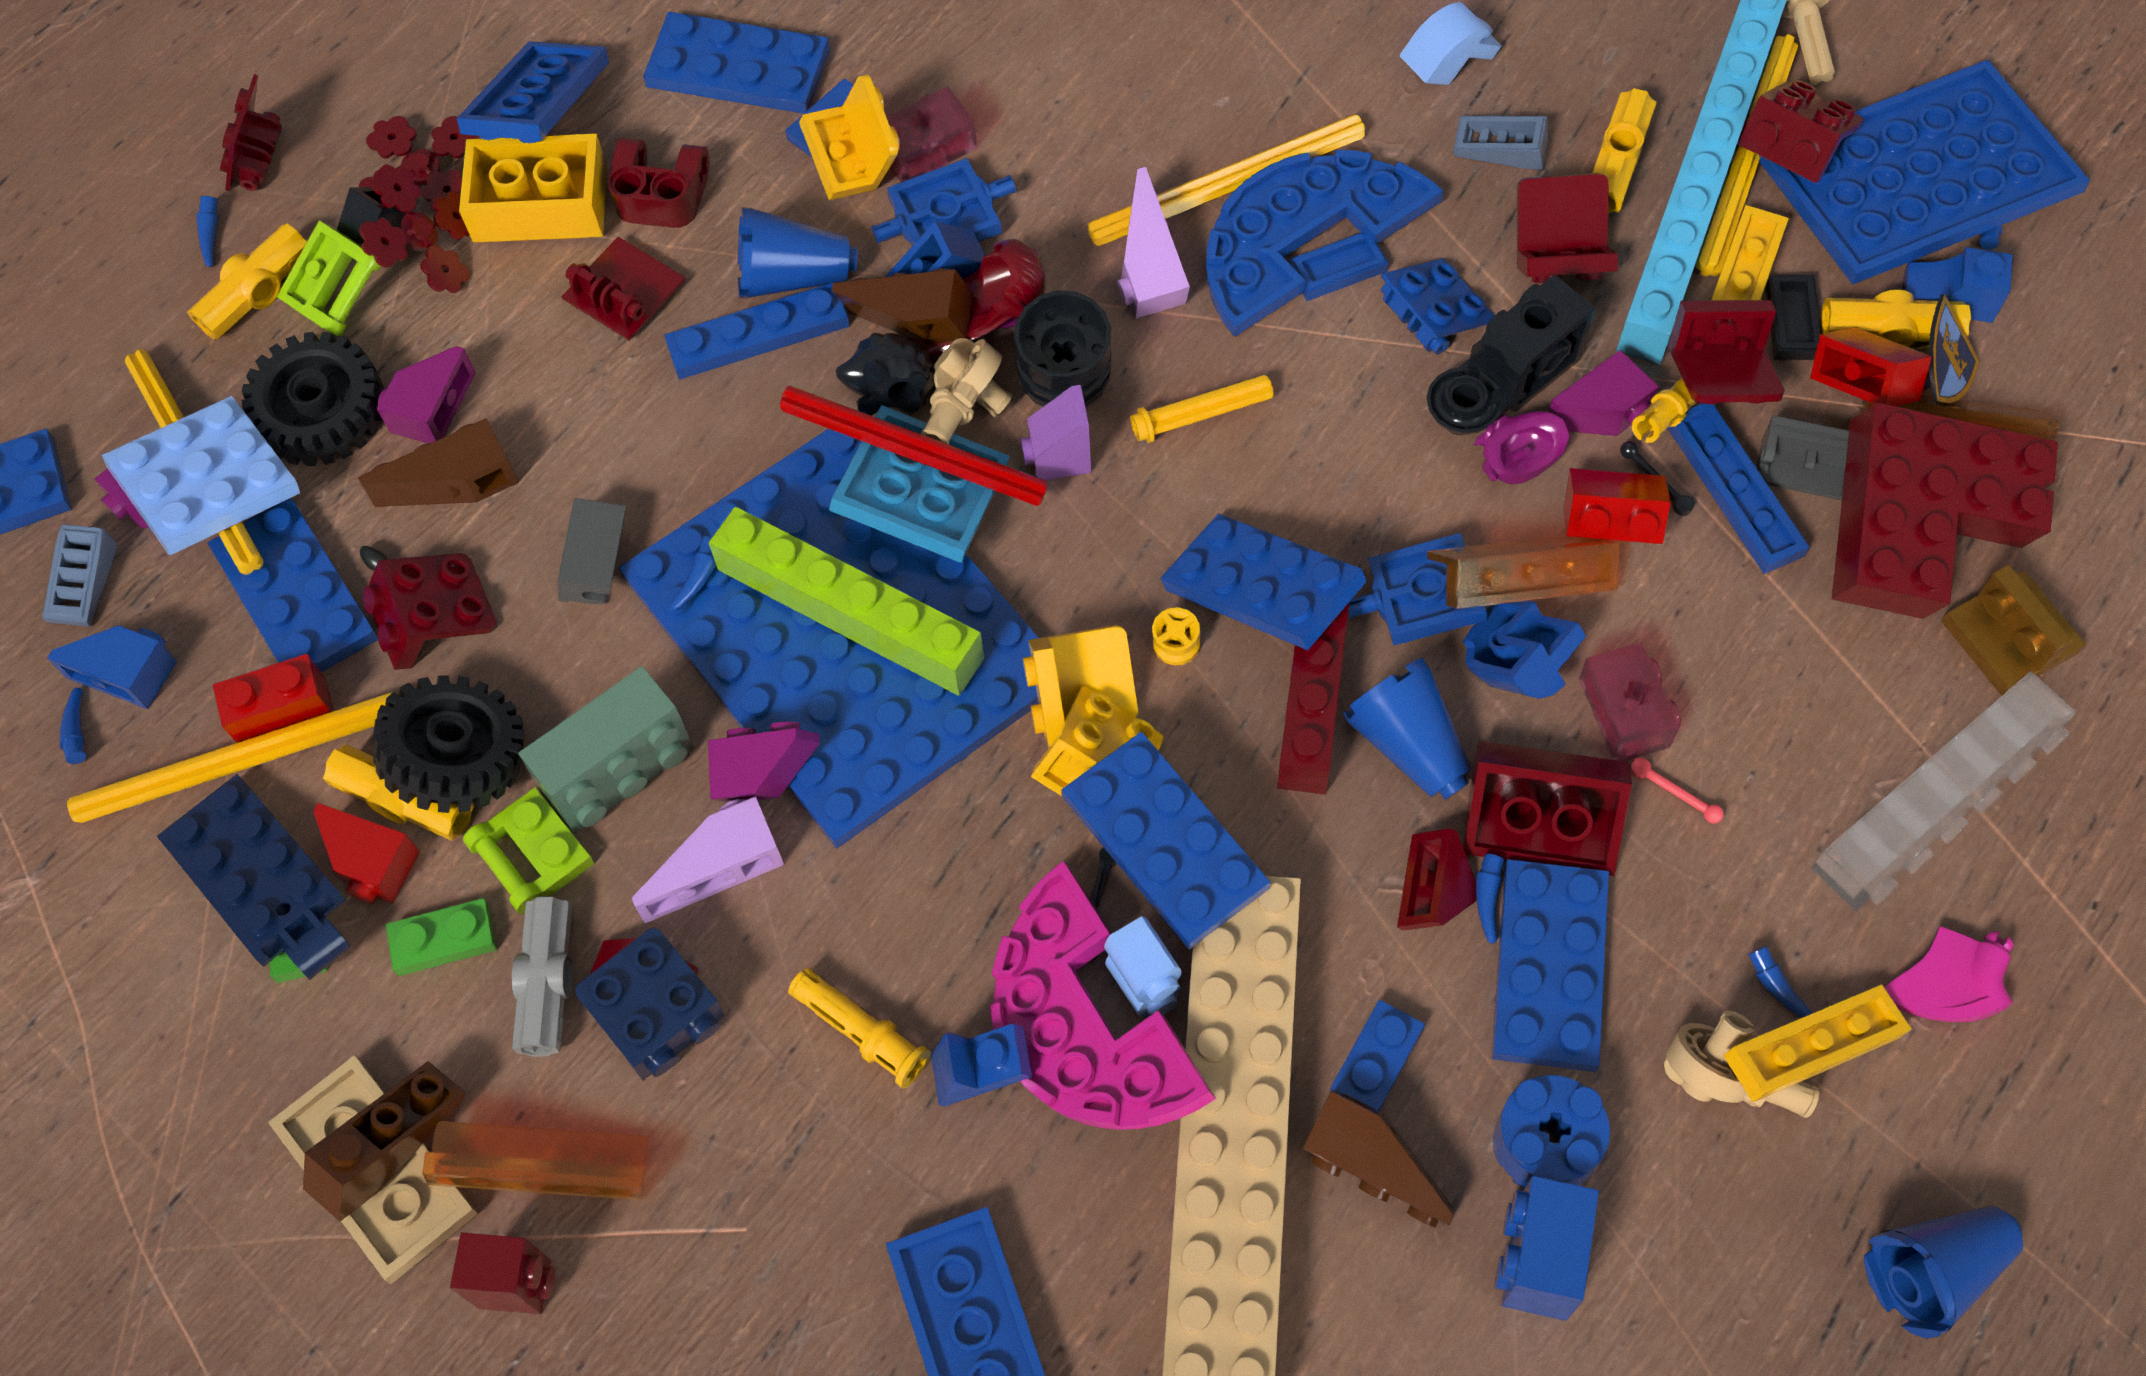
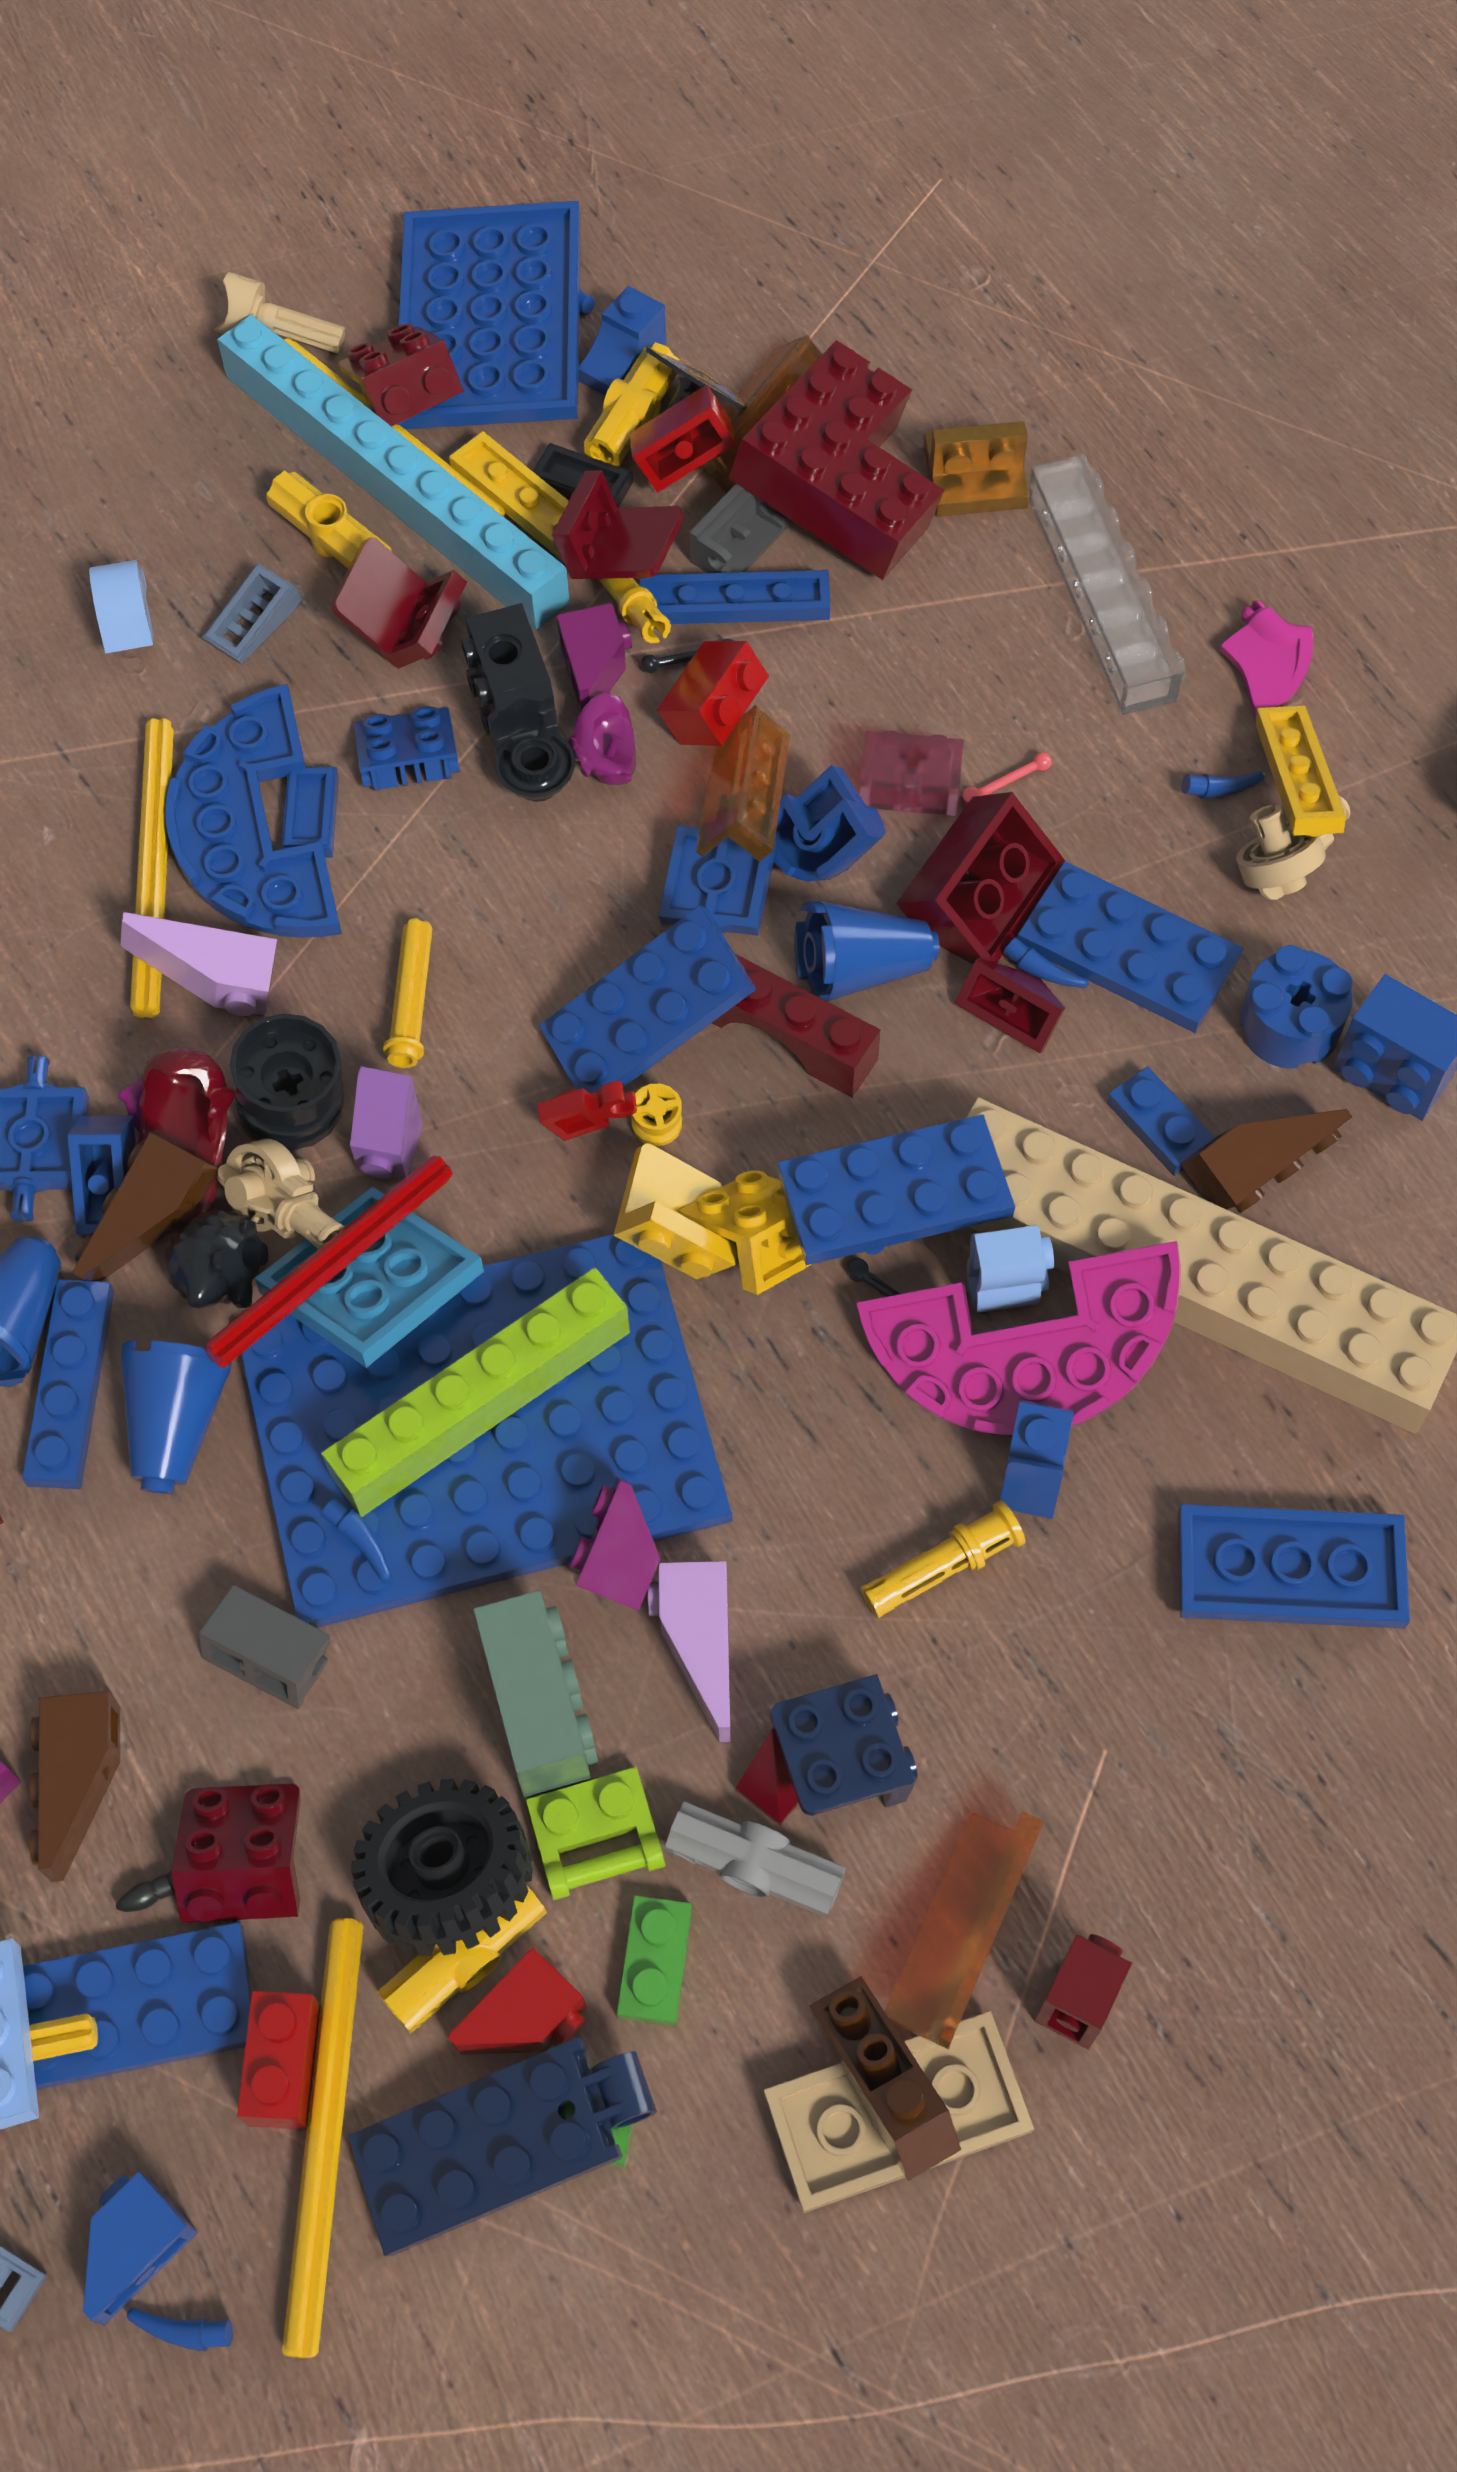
camera: 70 degrees left, 0 degrees up
none -> blue cone [121,1340,232,1494]
none -> red plate [537,1081,637,1141]

